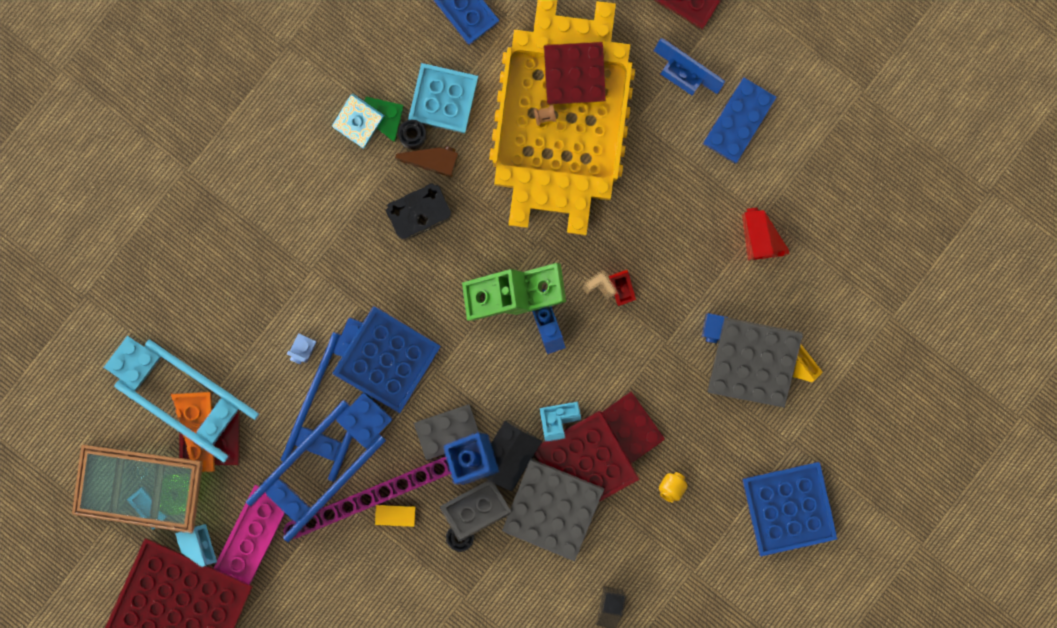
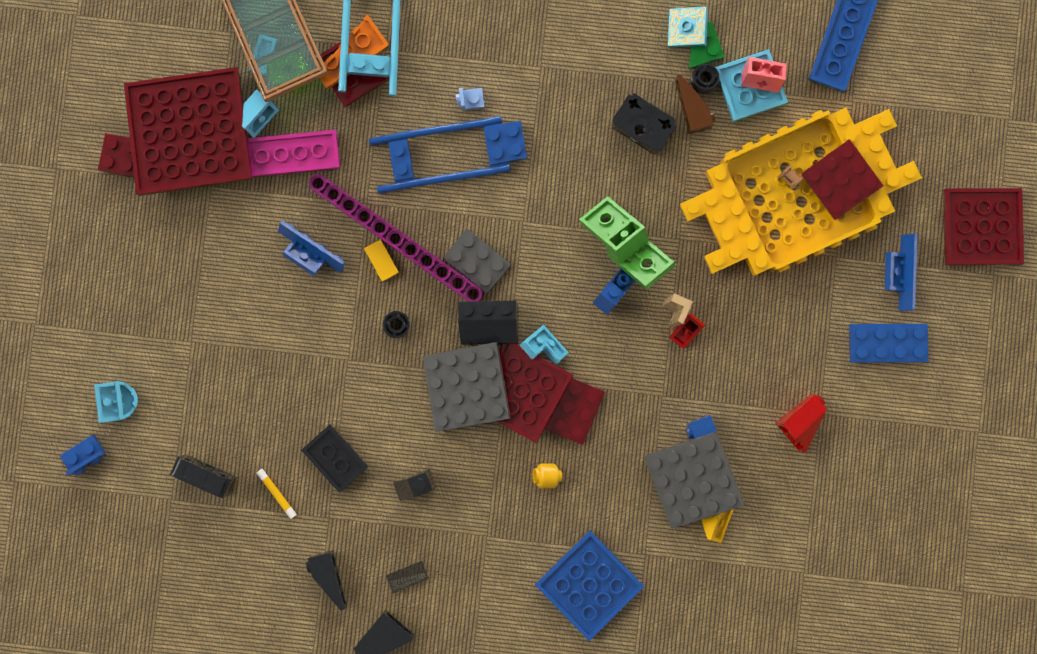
camera: 65 degrees right, 0 degrees up
blue plate [246,392,393,543] -> none
blue plate [332,306,441,413] -> none
dark grey plate [440,480,511,542] -> none
blue brick [443,433,499,485] -> none
none -> blue bracket [278,221,345,276]
none -> coral brick [741,57,787,93]

